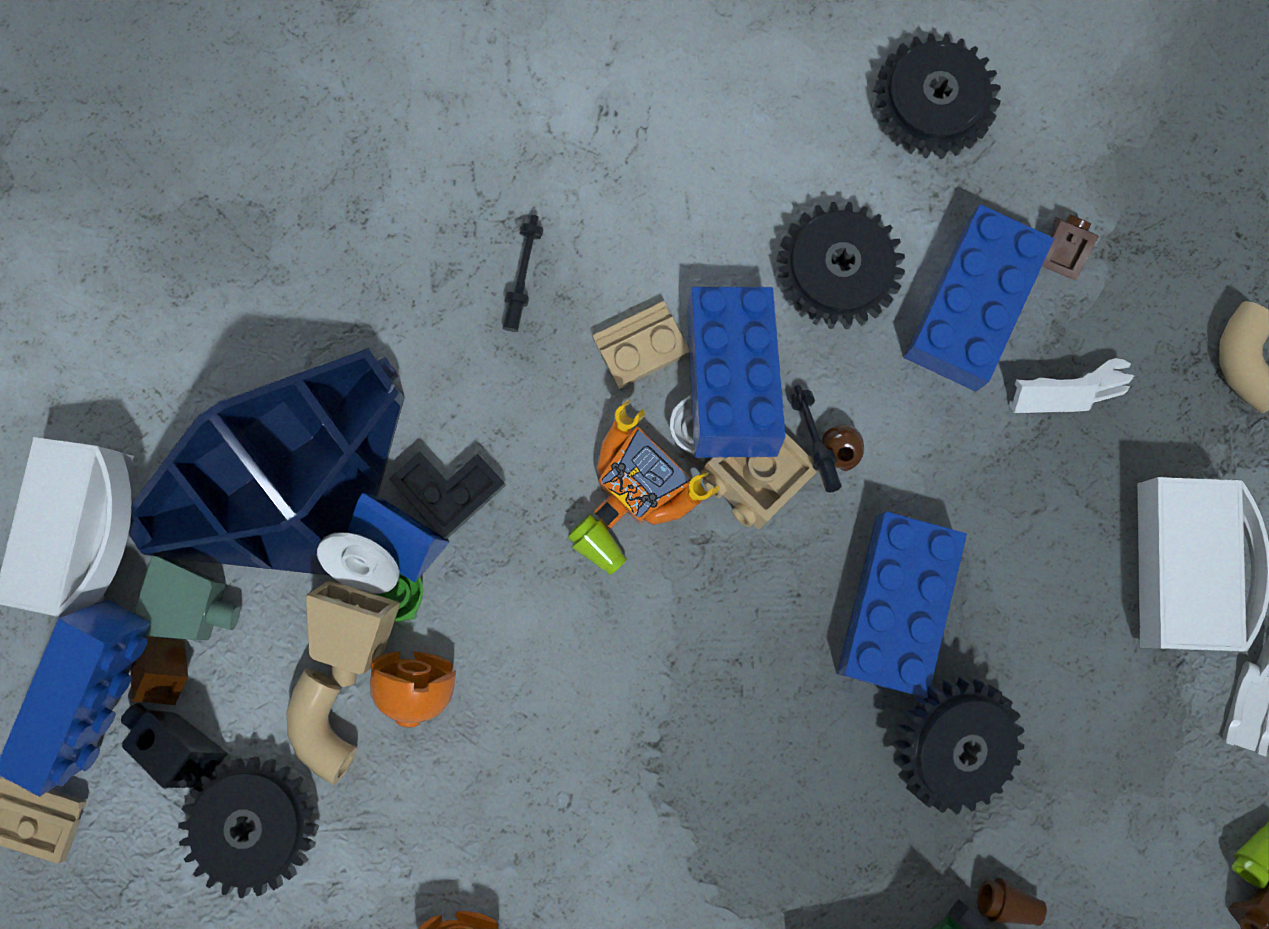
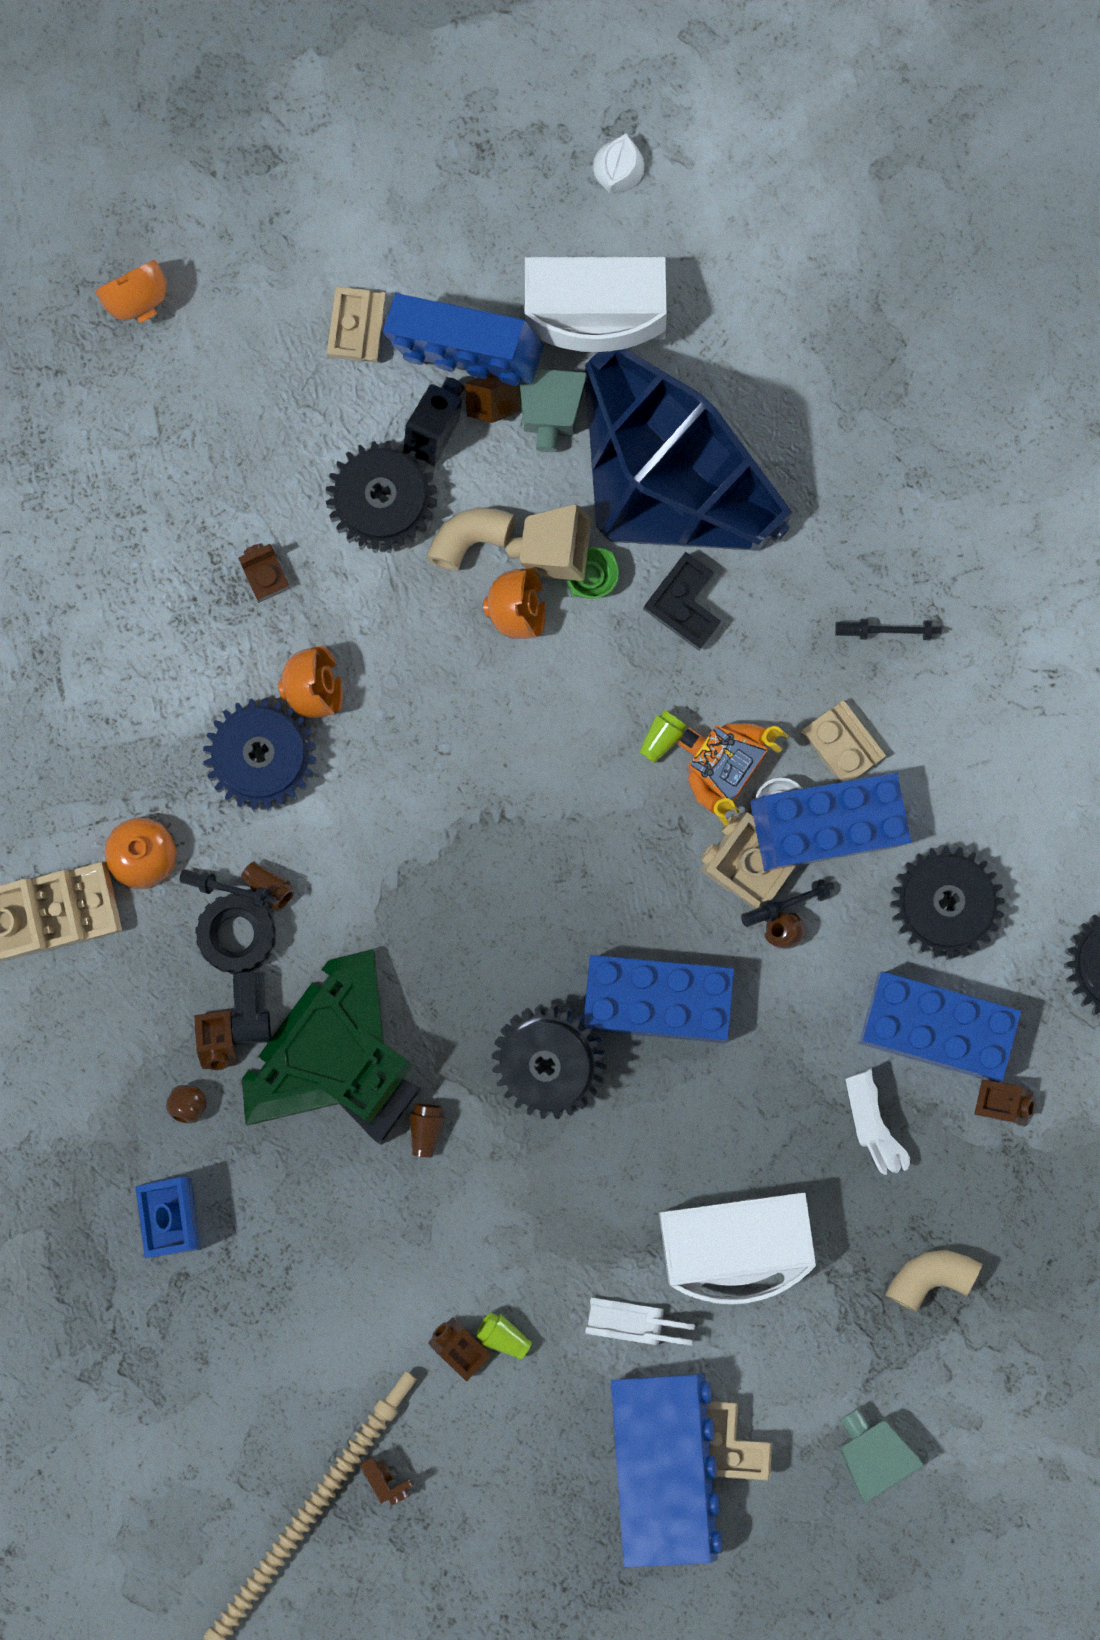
camera: 80 degrees right, 0 degrees up
white dish [317,533,399,594] -> none
blue slope [347,493,450,583] -> none

